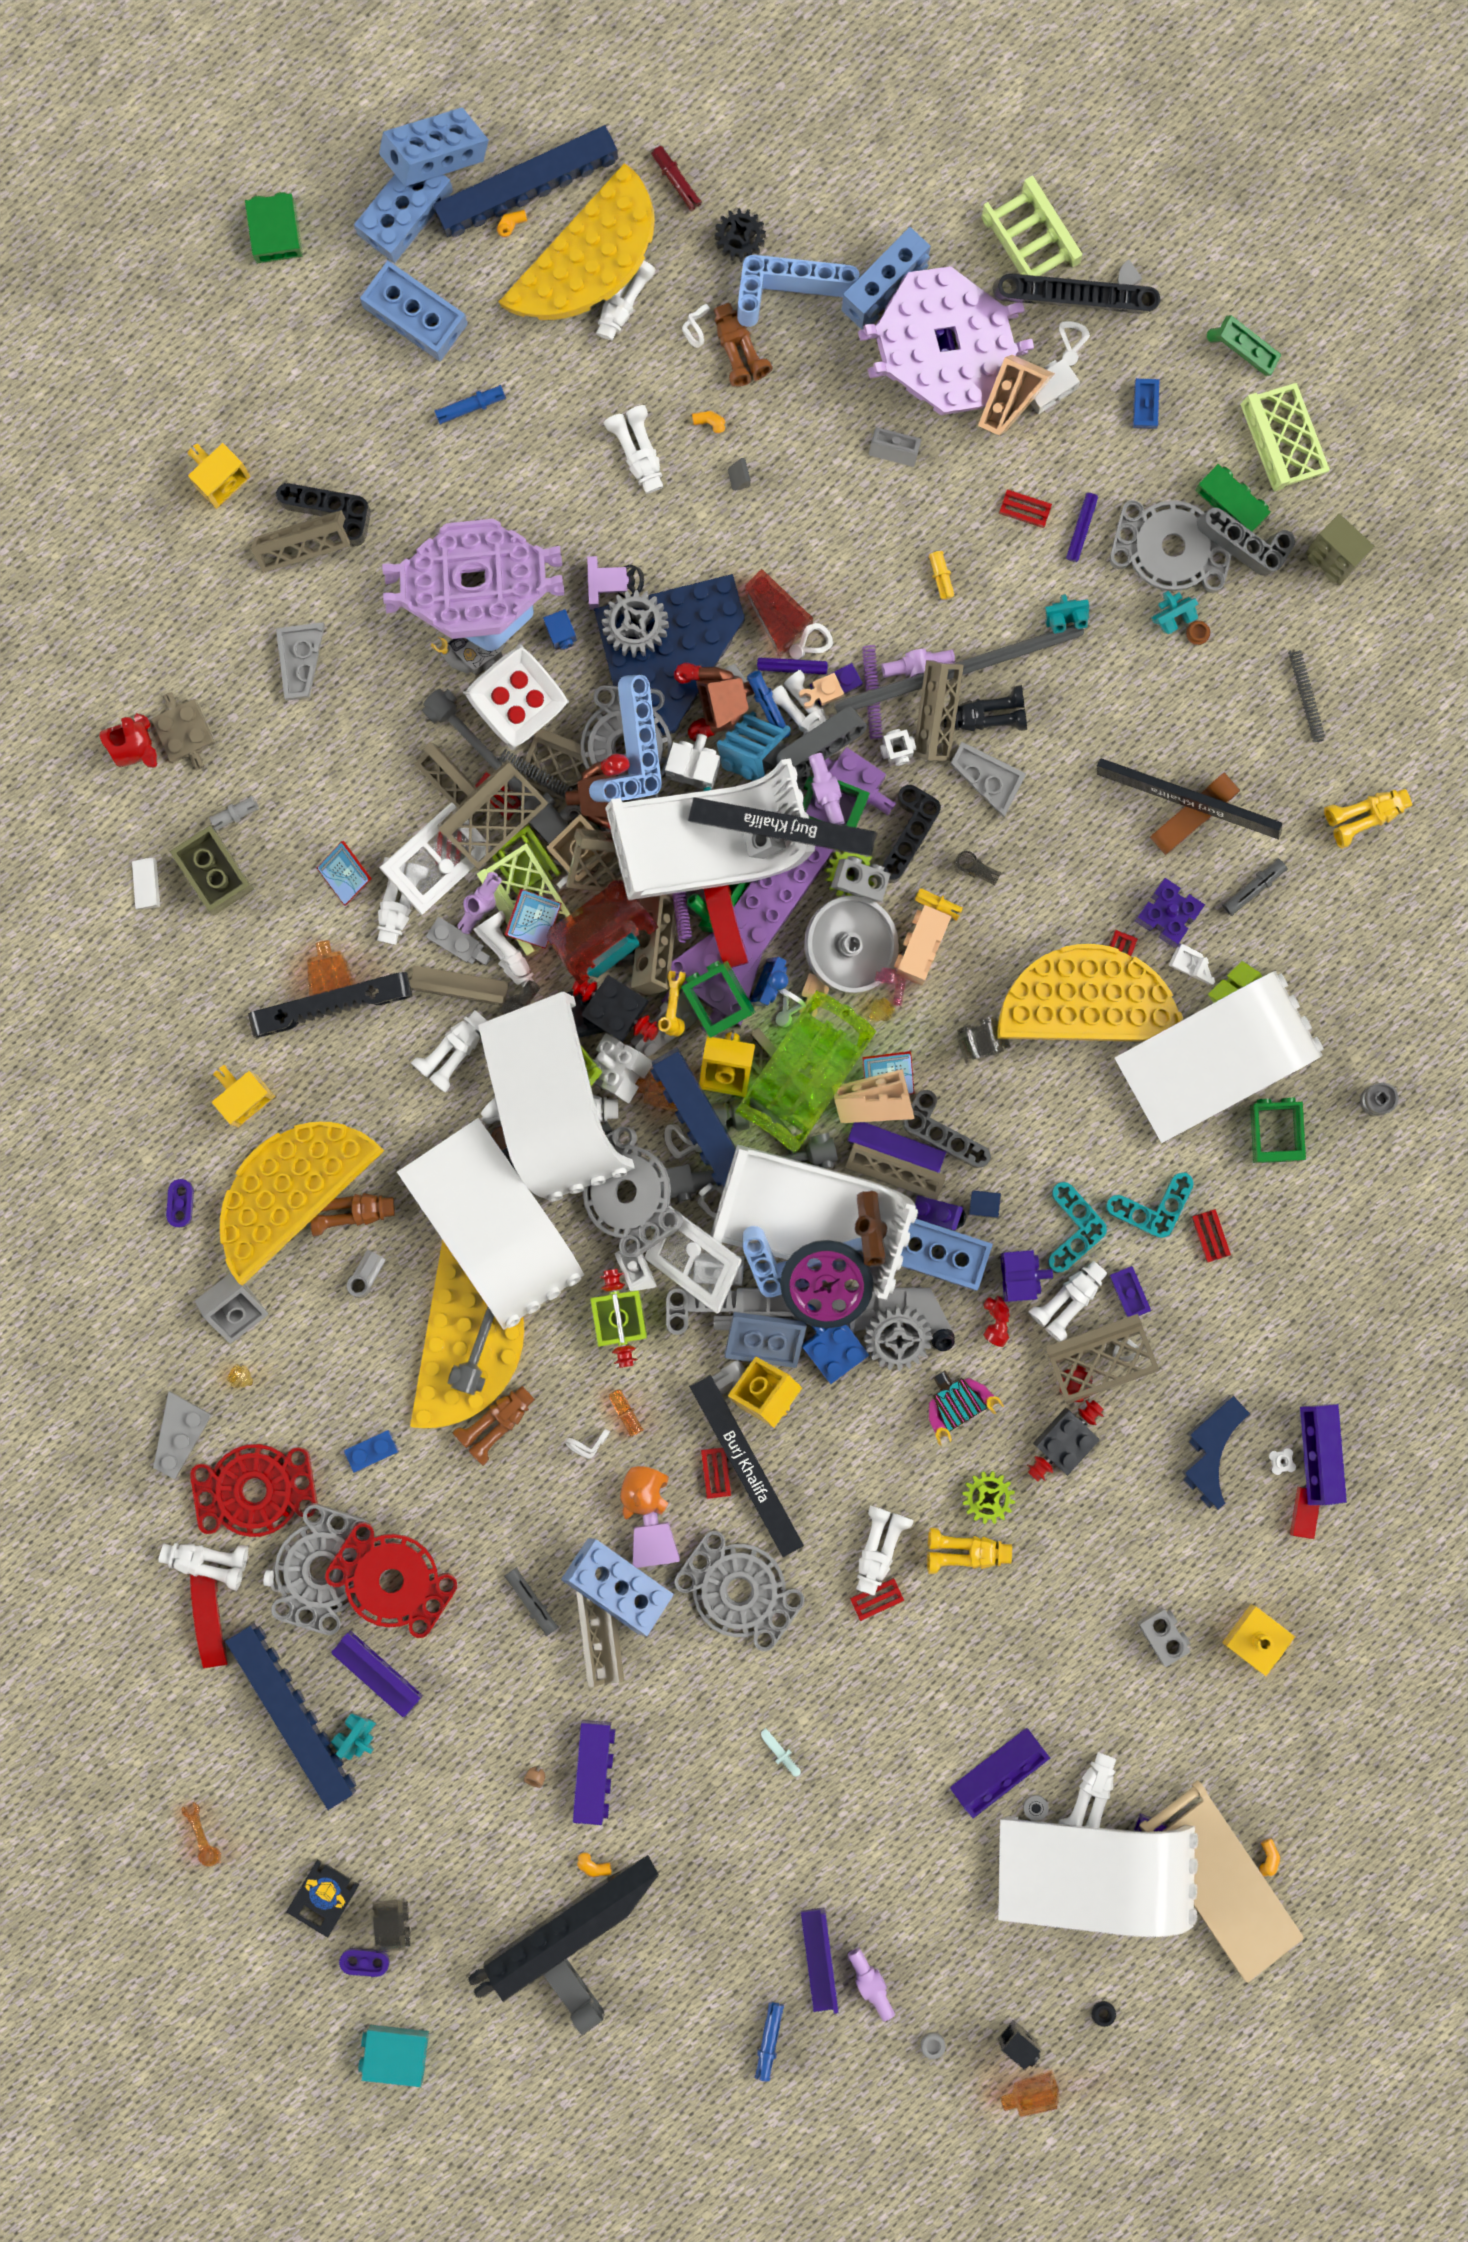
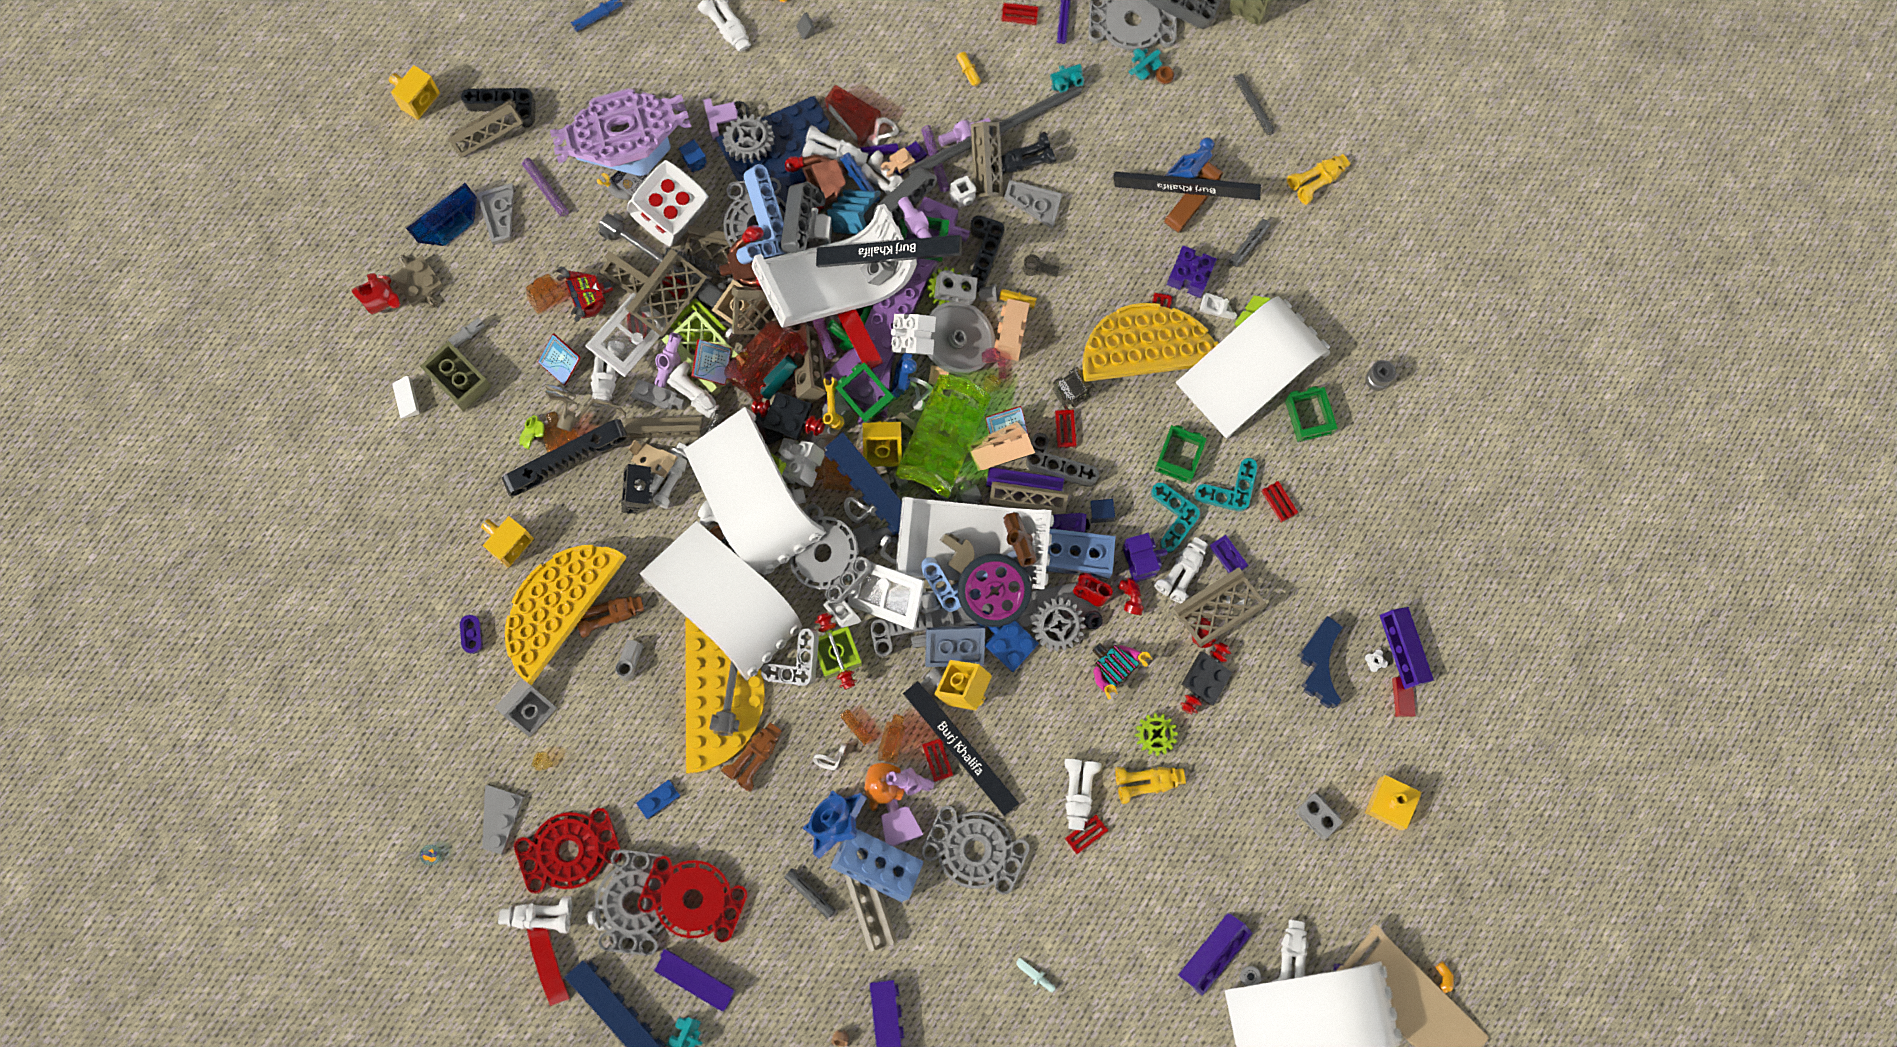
camera: 20 degrees left, 10 degrees down
none -> clear blue wedge [406,183,477,246]
none -> clear light blue tile [420,845,442,866]
none -> lime plate [519,415,544,450]
none -> medium lavender piece [522,157,569,216]
none -> clear orange torso [526,273,567,314]
none -> dark tan plant [545,384,626,432]
none -> torso [555,266,613,322]
none -> black brick [621,464,654,514]
none -> tan piece [628,440,678,478]
none -> light grey beam [761,628,819,686]
none -> dark grey beam [781,182,825,254]
none -> white piece [802,125,868,166]
none -> blue plate [803,790,867,859]
none -> clear orange torso [878,714,906,765]
none -> lavender pin [886,768,934,795]
none -> white brick [891,314,936,355]
none -> light grey piece [921,591,941,613]
none -> dark tan brick [940,533,975,574]
none -> light grey piece [979,284,998,303]
none -> red tile [1055,410,1076,448]
none -> red piece [1073,573,1113,607]
none -> green window [1154,425,1207,484]
none -> blue plate [1165,137,1214,178]

